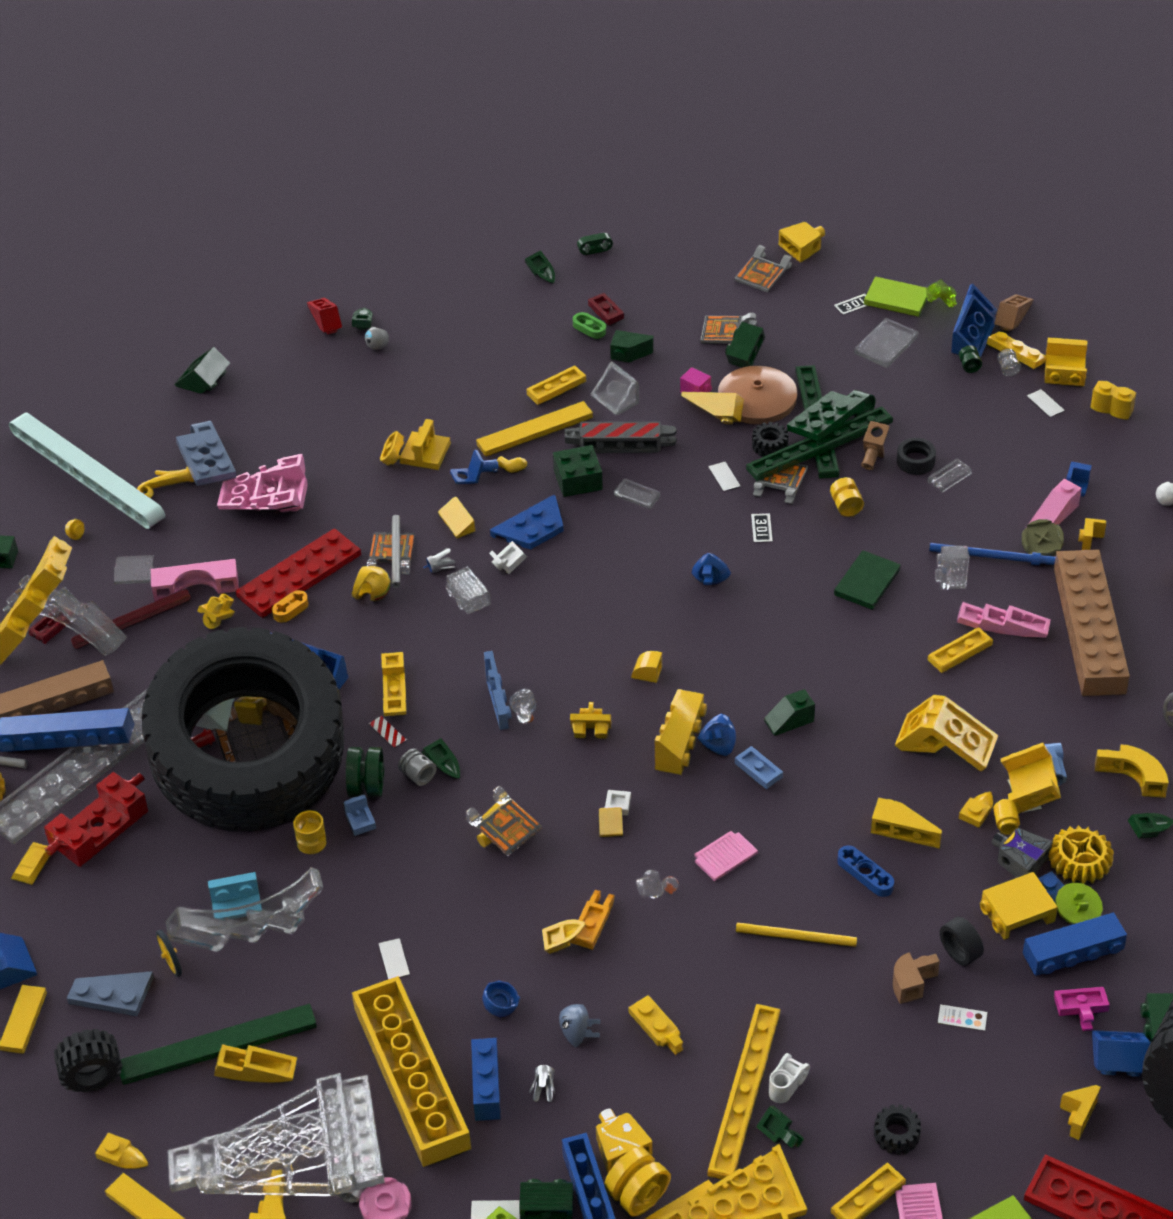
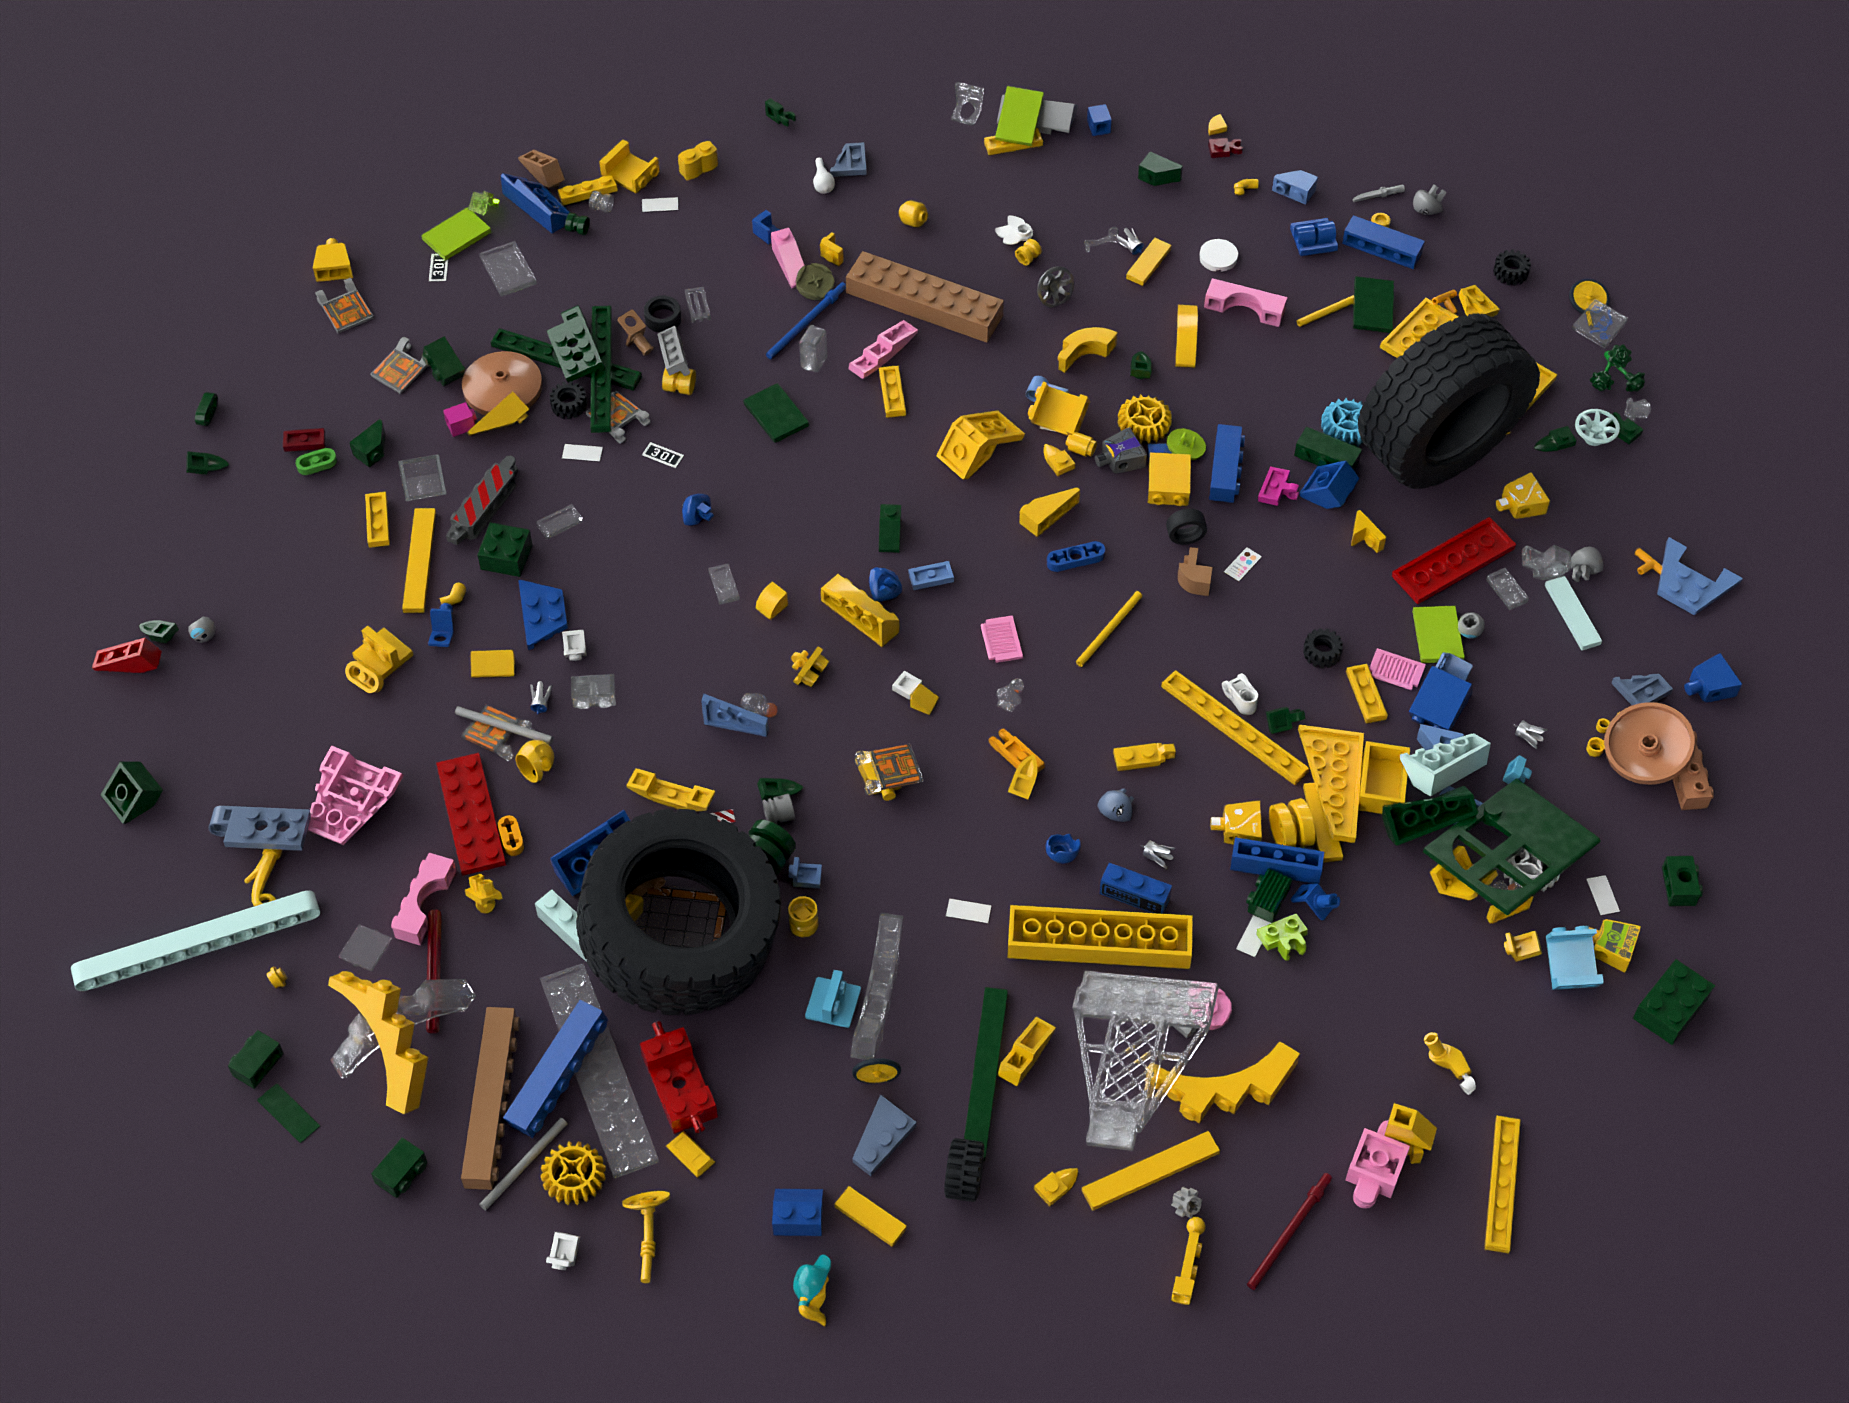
camera: 65 degrees left, 10 degrees up
none -> light grey hinge [657,326,690,376]
none -> clear plate [708,563,740,605]

